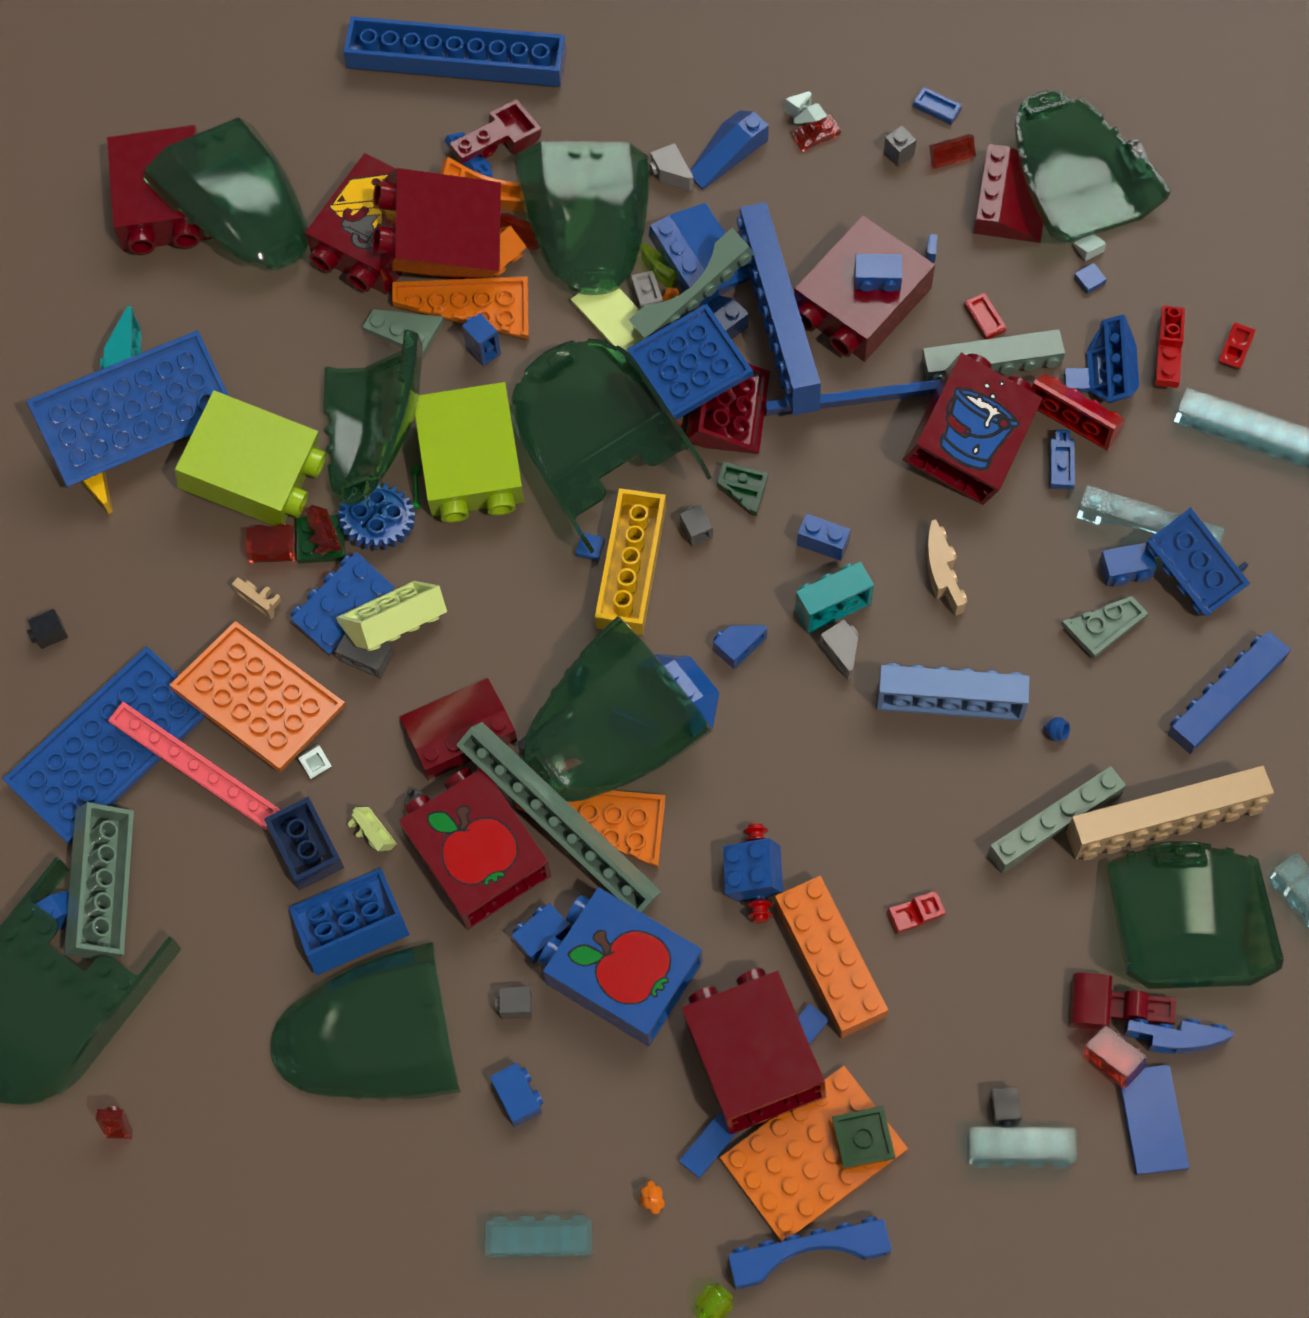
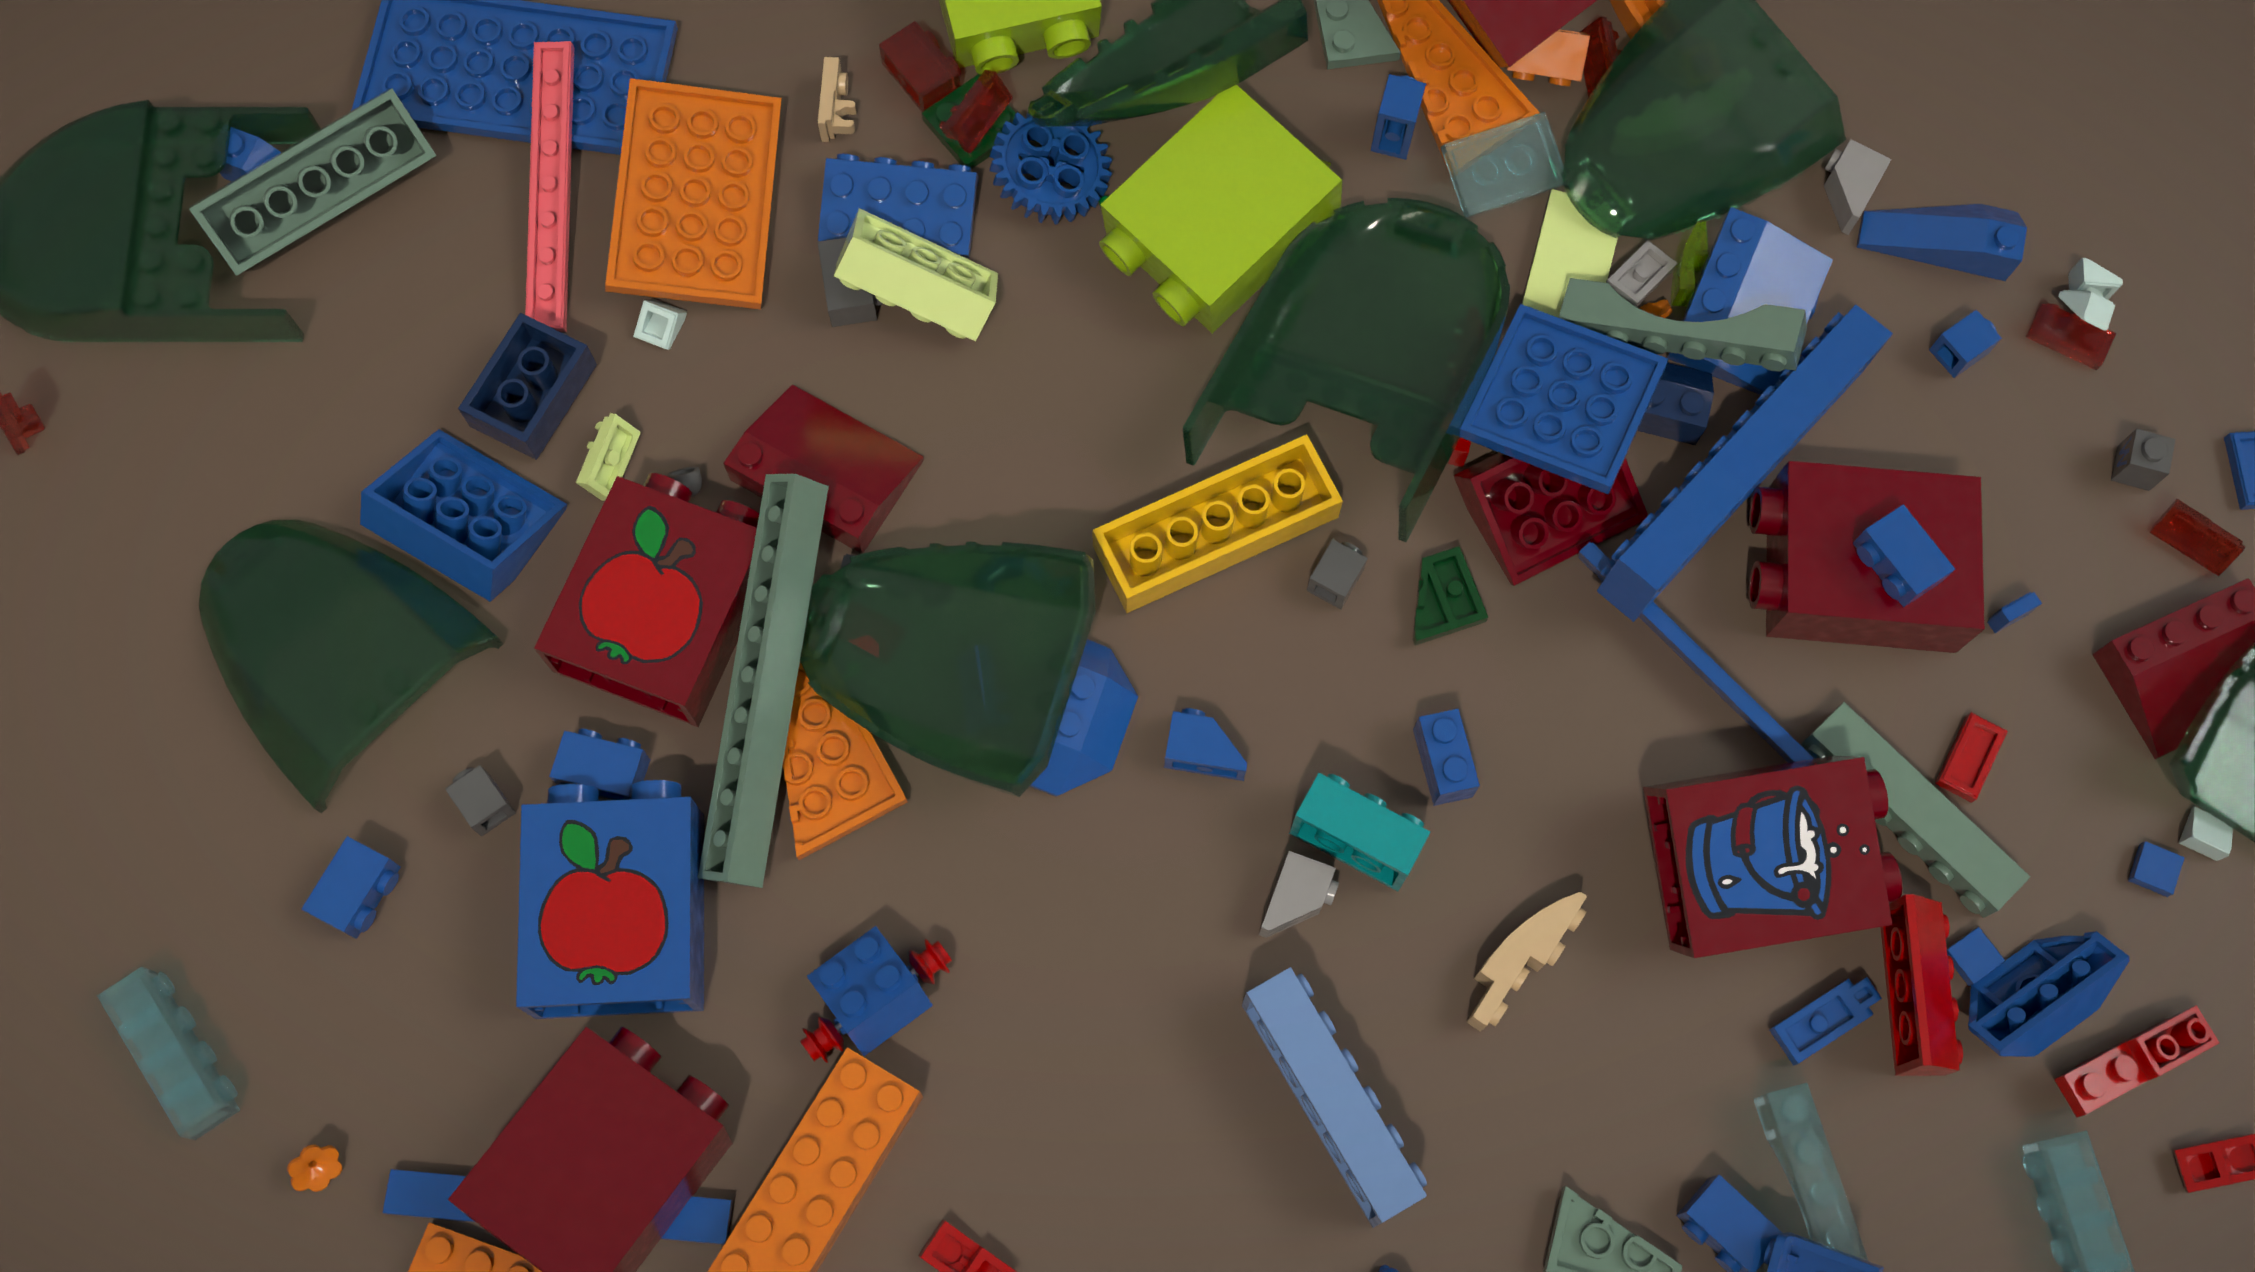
camera: 50 degrees right, 5 degrees up
blue tile [576,533,605,561] -> none
none -> clear light blue tile [1440,112,1570,218]
none -> blue brick [1929,310,2002,378]

